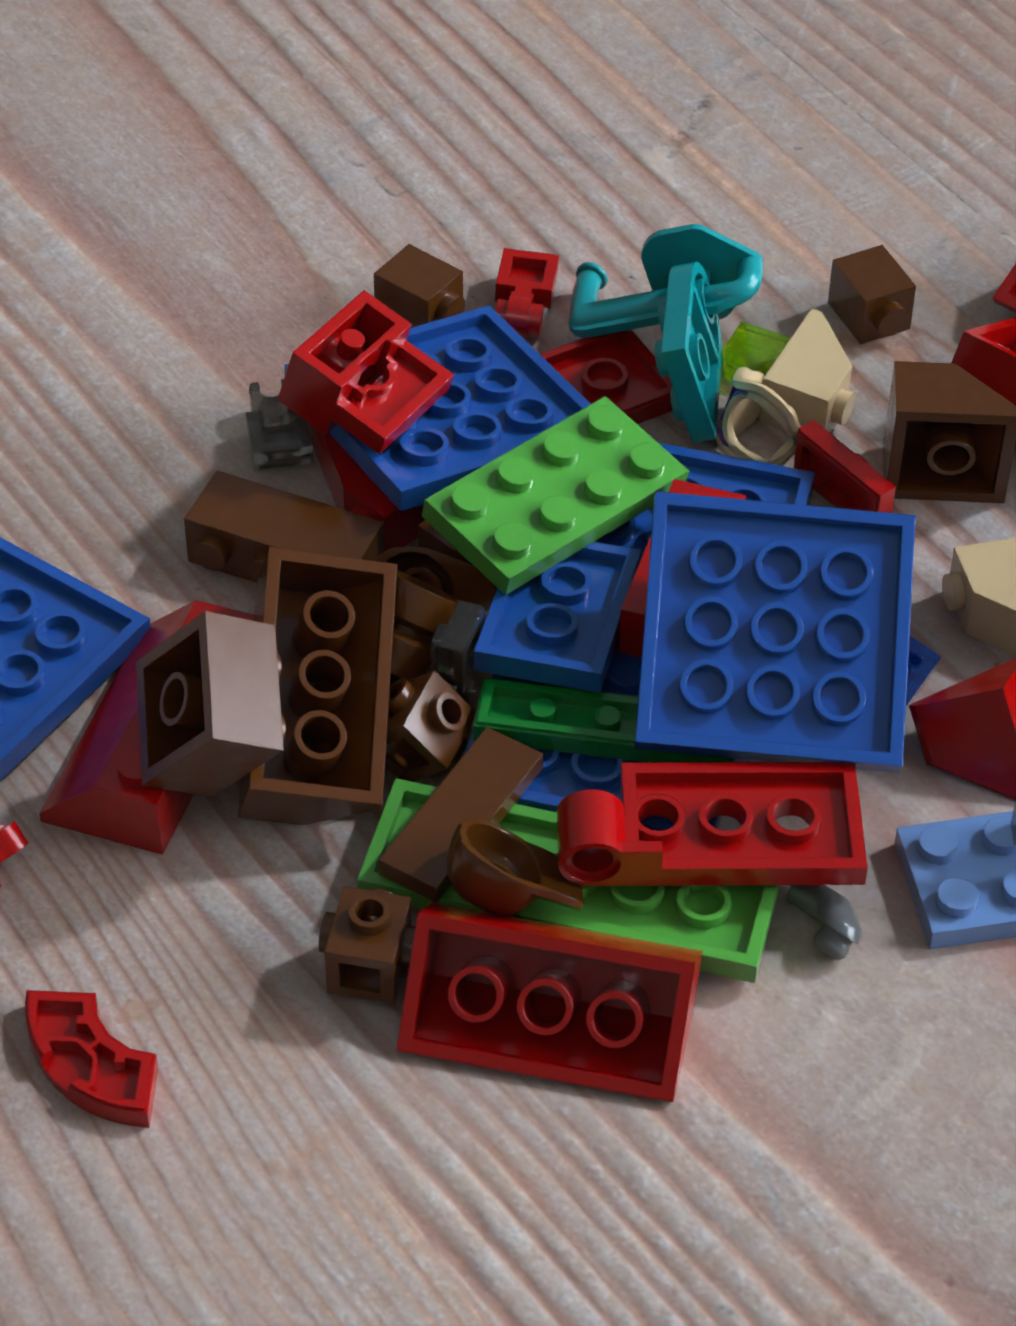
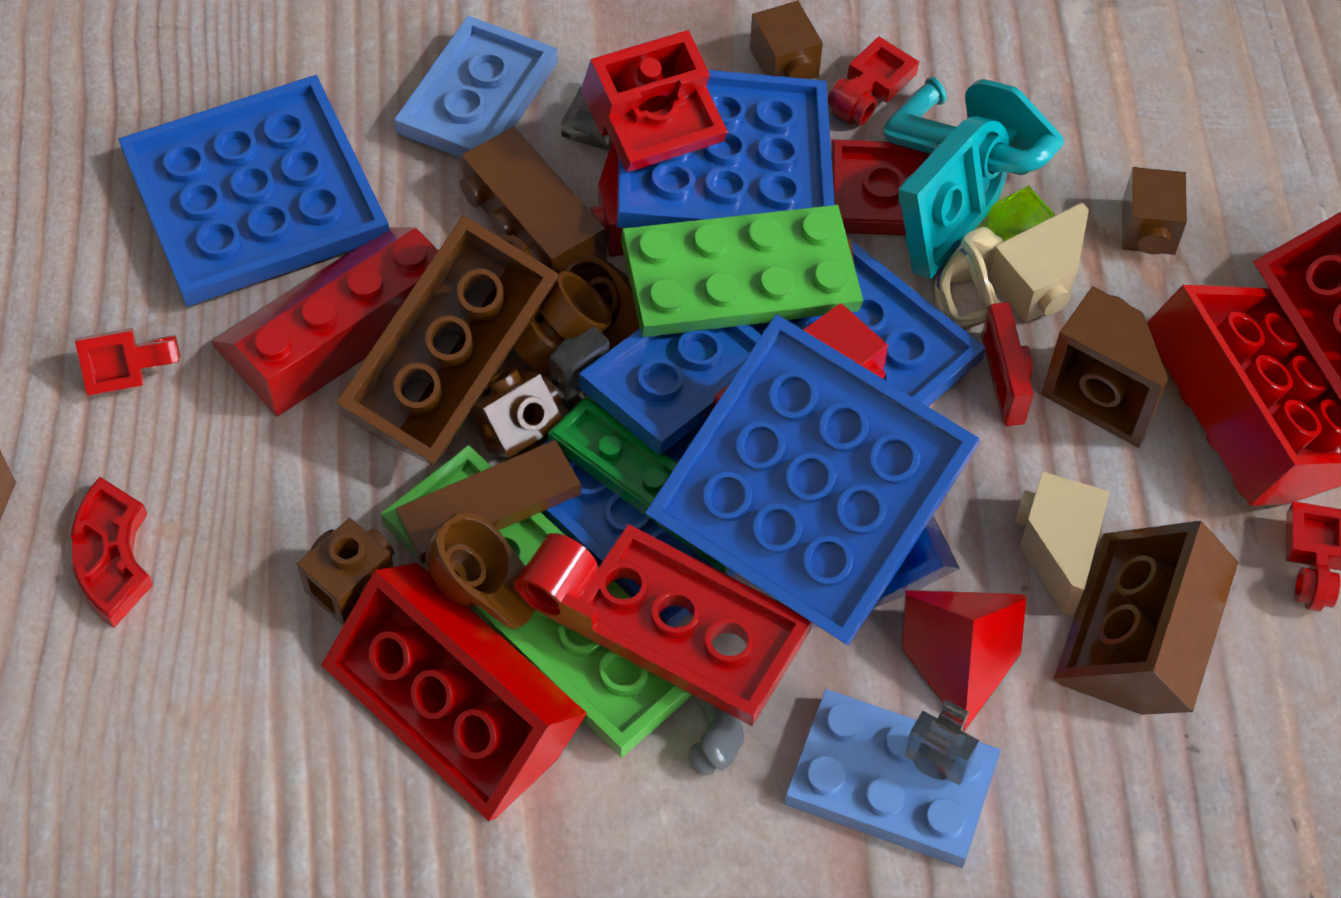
camera: 30 degrees right, 10 degrees up
reddish brown brick [136,611,286,797] -> none
none -> medium blue plate [394,16,558,158]

